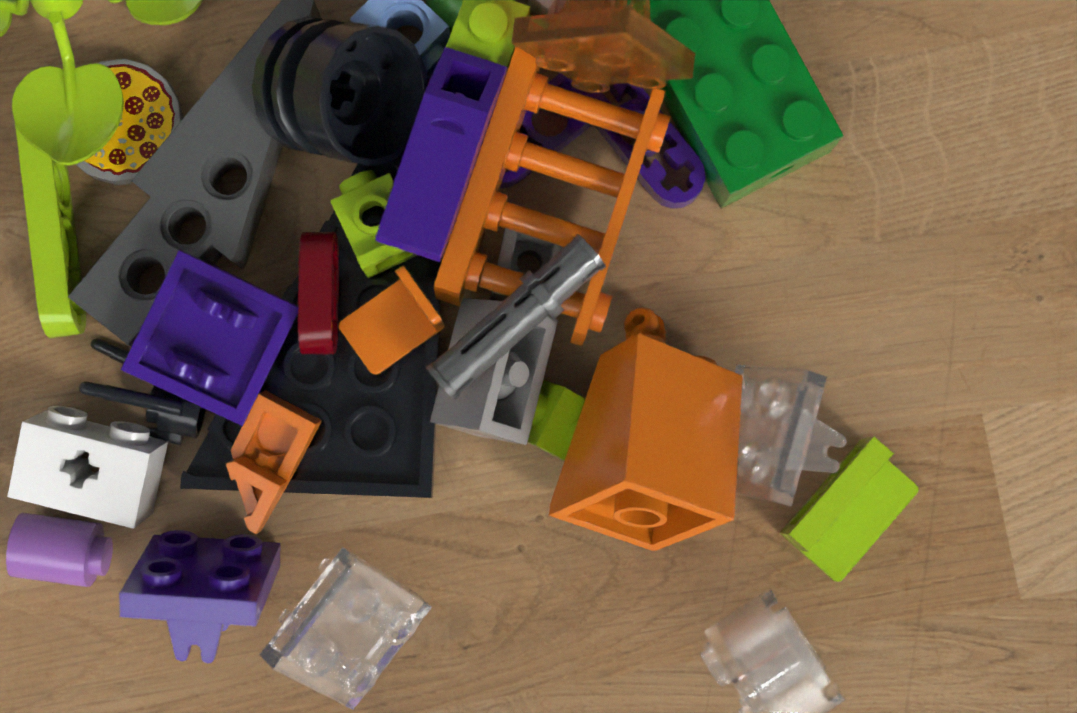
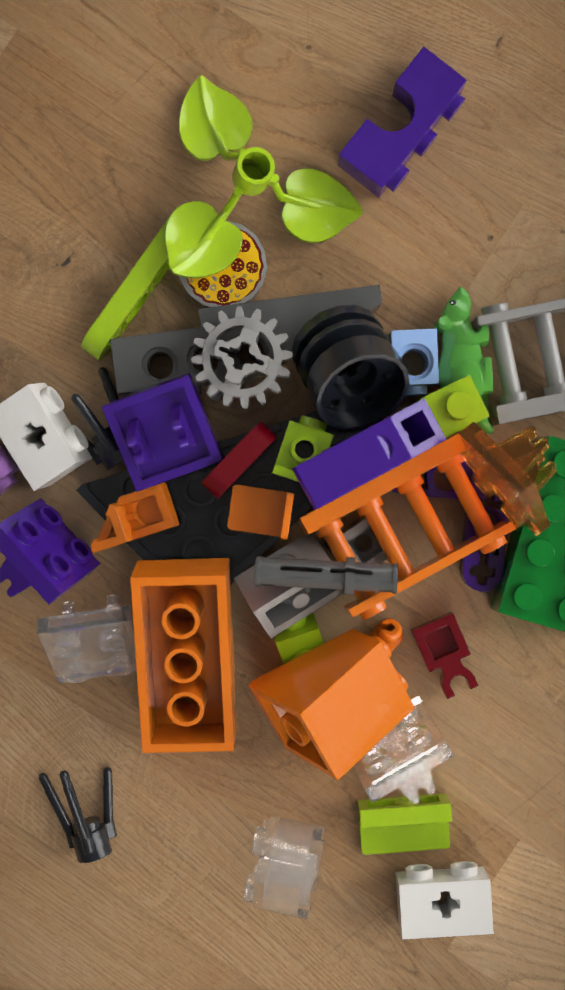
camera: 45 degrees right, 5 degrees up
none -> orange brick [130,558,237,753]
none -> light grey gear [191,306,293,409]
none -> white brick [395,861,494,940]
none -> dark red plate [410,612,479,699]

